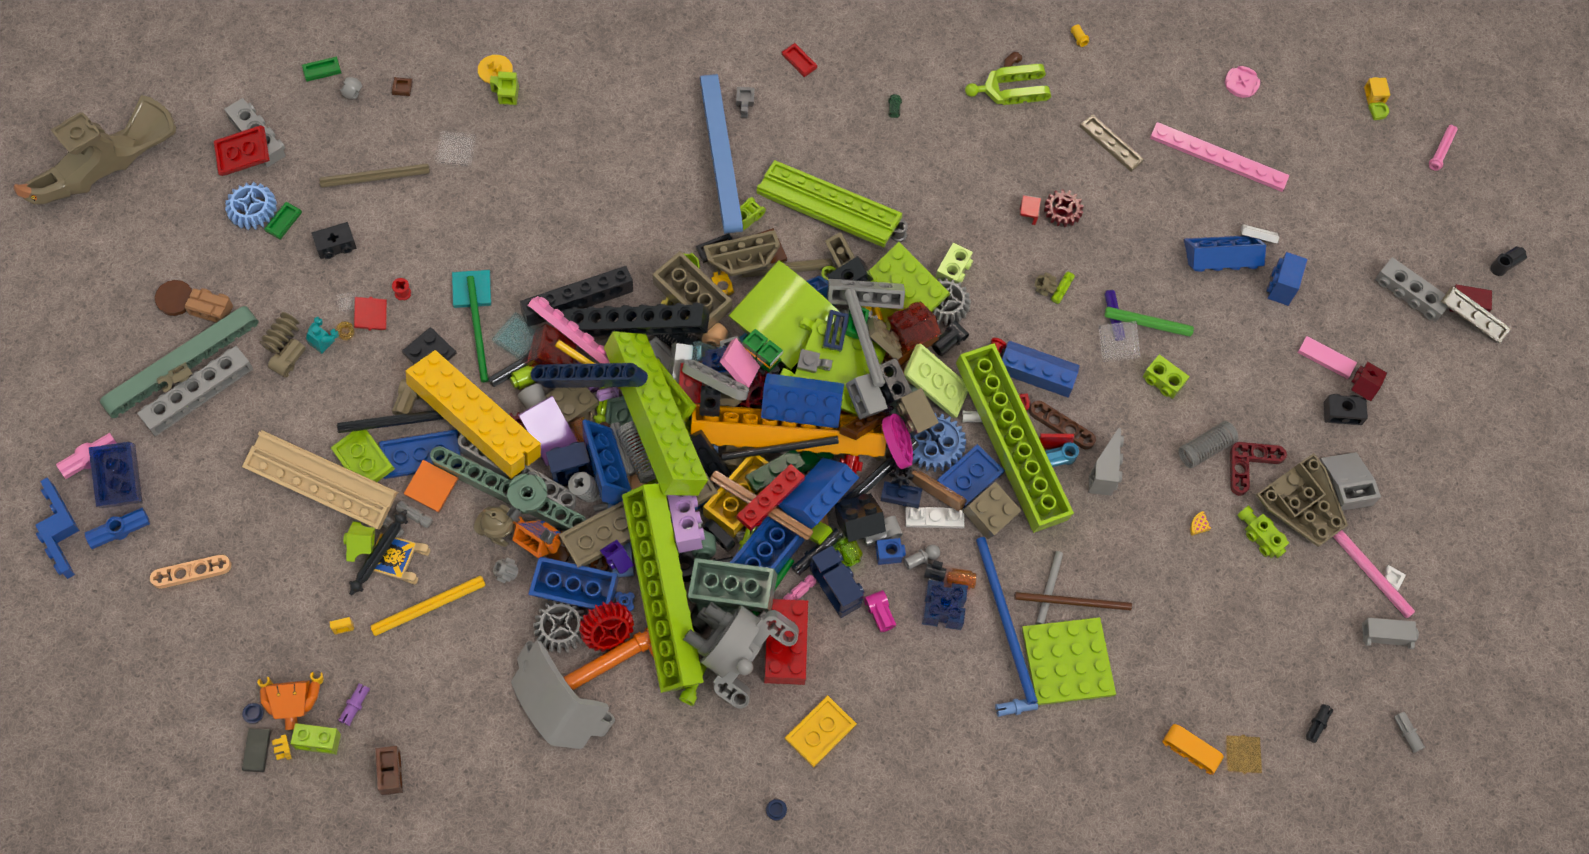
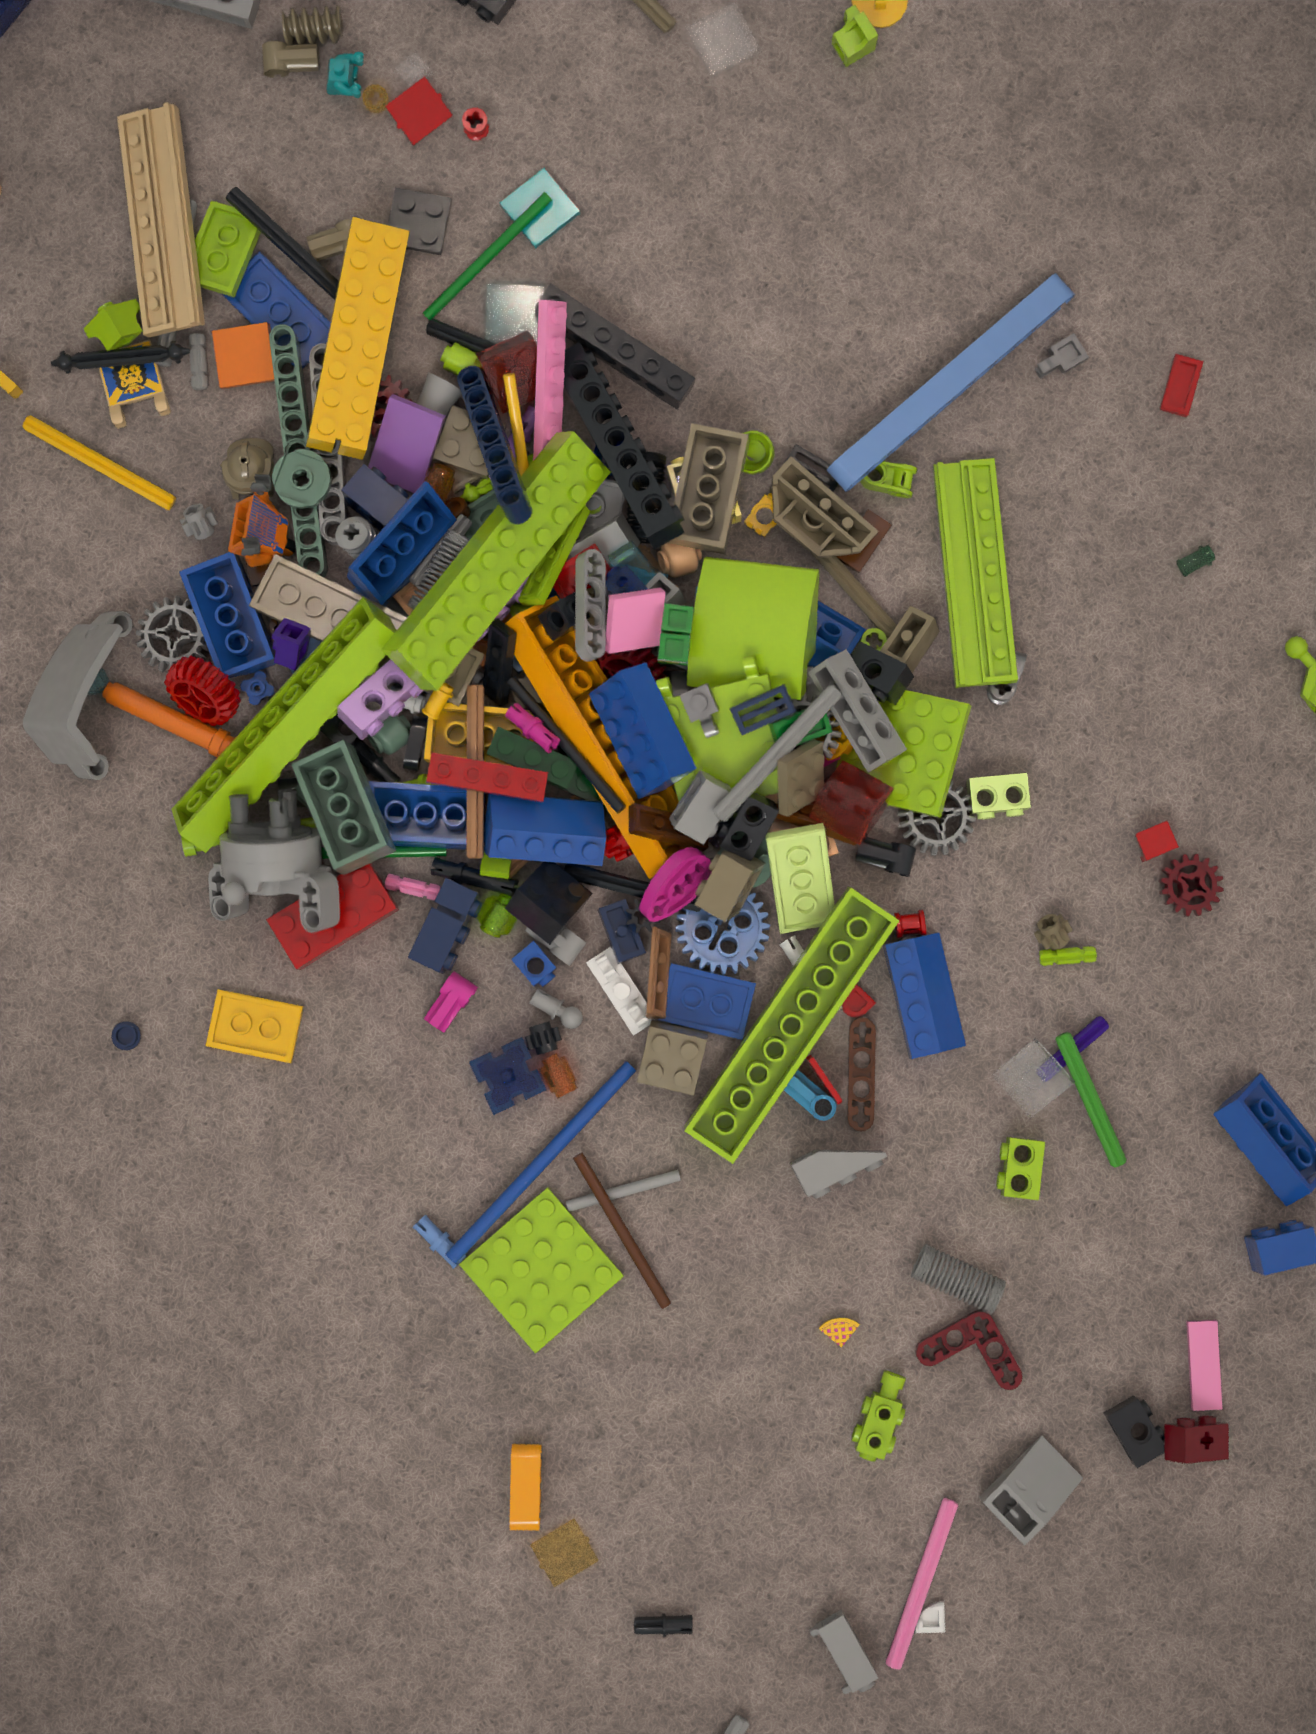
camera: 65 degrees right, 20 degrees up
dark tan wedge [1256,453,1348,547] -> none
none -> yellow pin [421,682,454,720]
none -> dark pink pin [505,703,560,753]

